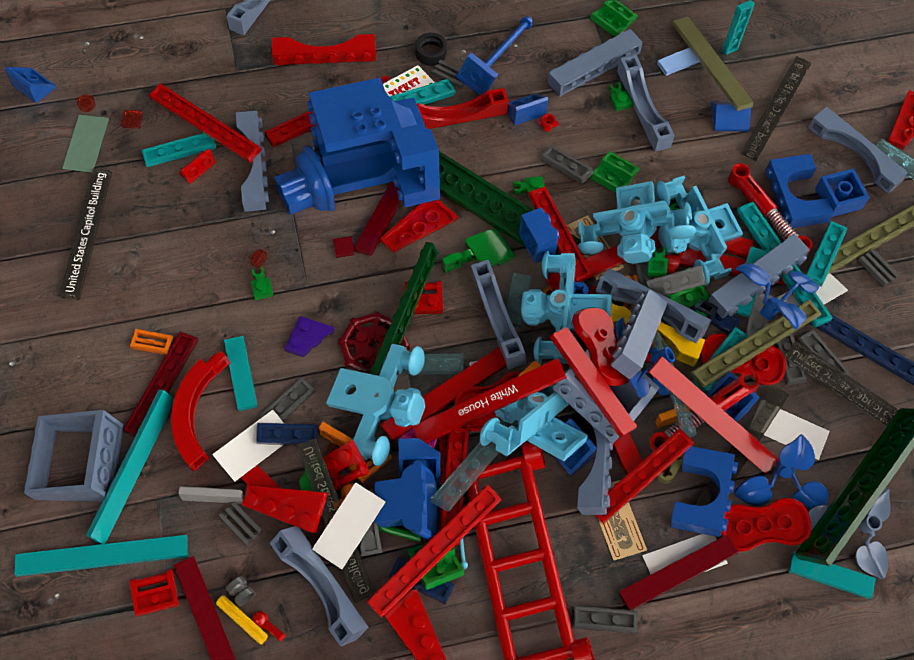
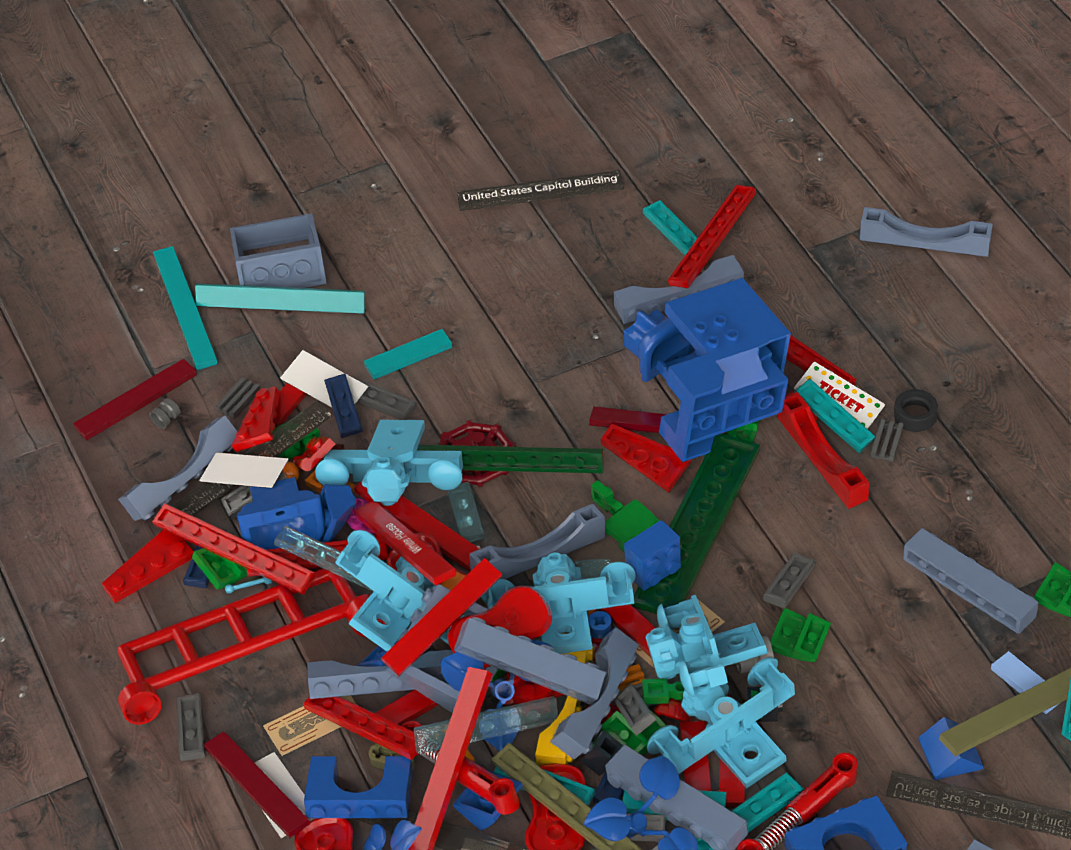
camera: 85 degrees right, 15 degrees down
blue slope [5,67,56,104] -> none
sand green sticker [62,115,109,172] -> none
clear red tile [77,94,96,112] -> none
clear red tile [122,110,143,129] -> none
dark red tile [123,331,198,437] -> none
orange tile [130,329,174,355] -> none
red plate [130,568,180,617] -> none
red arch [171,351,230,472] -> none
red hinge [178,149,217,184] -> none
light grey tile [179,486,244,504] -> none
yellow axle [216,595,268,645] -> none
clear red tile [251,249,267,268] -> none
green plate [251,267,274,301] -> none
red bar [251,611,286,641] -> none
red arch [272,34,376,65] -> none
dark purple wing [285,316,334,357] -> none
orange tile [319,422,353,447] -> none
dark red tile [333,236,355,258] -> none
red plate [404,281,443,315] -> none
blue tile [456,16,533,96] -> none
blue slope [508,94,548,126] -> none
green plate [513,176,545,197] -> none
red tile [528,186,592,283] -> none
red plate [538,114,559,132] -> none
green plate [609,82,633,112] -> none
sand blue arch [617,55,675,152] -> none

